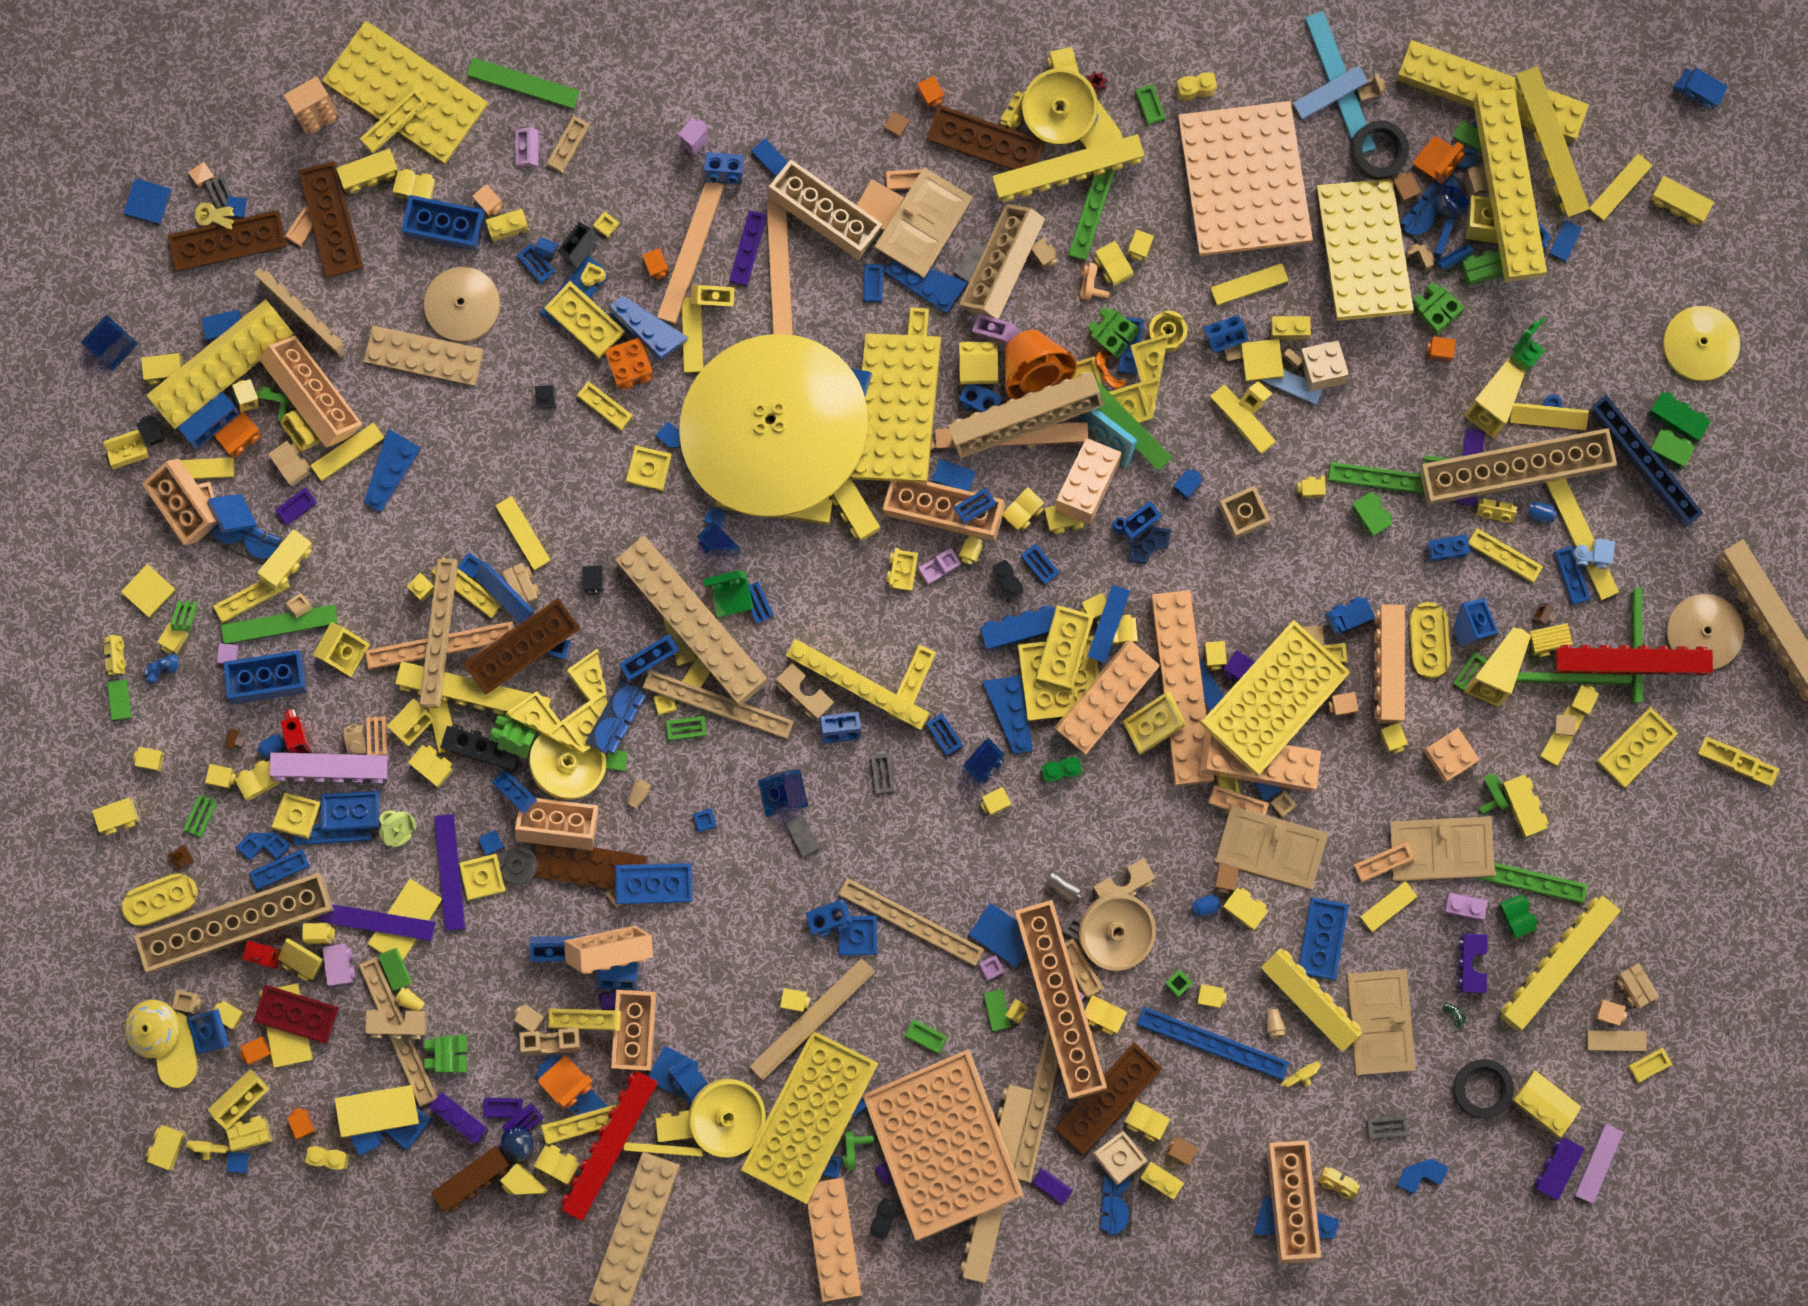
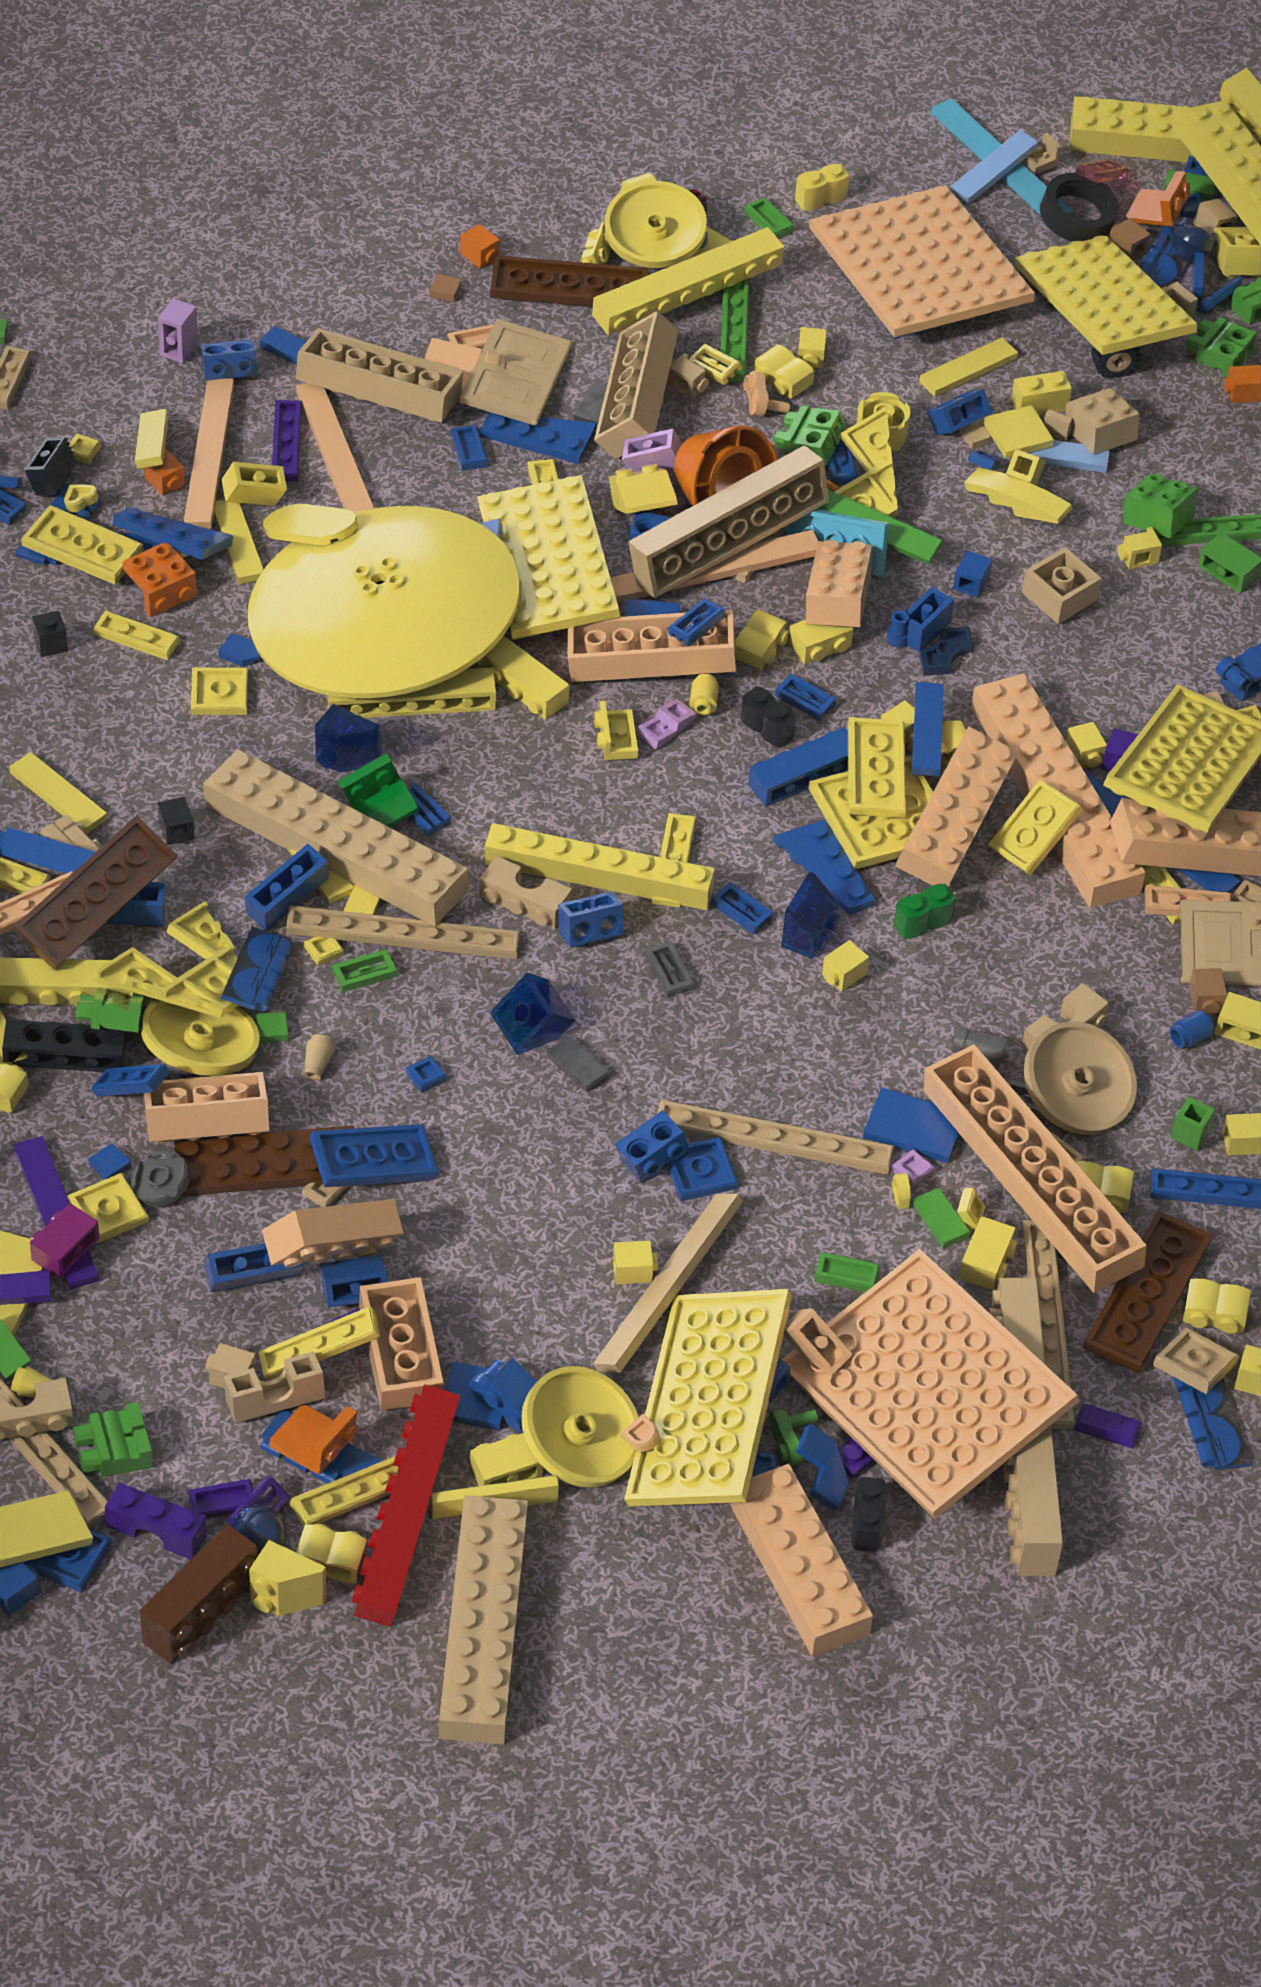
camera: 20 degrees left, 30 degrees down
none -> magenta brick [30,1203,100,1279]
none -> light yellow tile [135,409,169,469]
none -> light yellow tile [263,504,358,546]
none -> light nougat tile [620,1413,659,1452]
none -> light yellow tile [688,344,742,385]
none -> light nougat slope [783,1309,853,1376]
none -> blue tile [795,1423,849,1511]
none -> light yellow tile [892,1173,911,1209]
none -> light yellow brick [959,1216,1018,1290]
none -> blue tile [967,450,1001,470]
none -> clear pink tile [1075,159,1129,183]
none -> bright green brick [1123,474,1197,538]

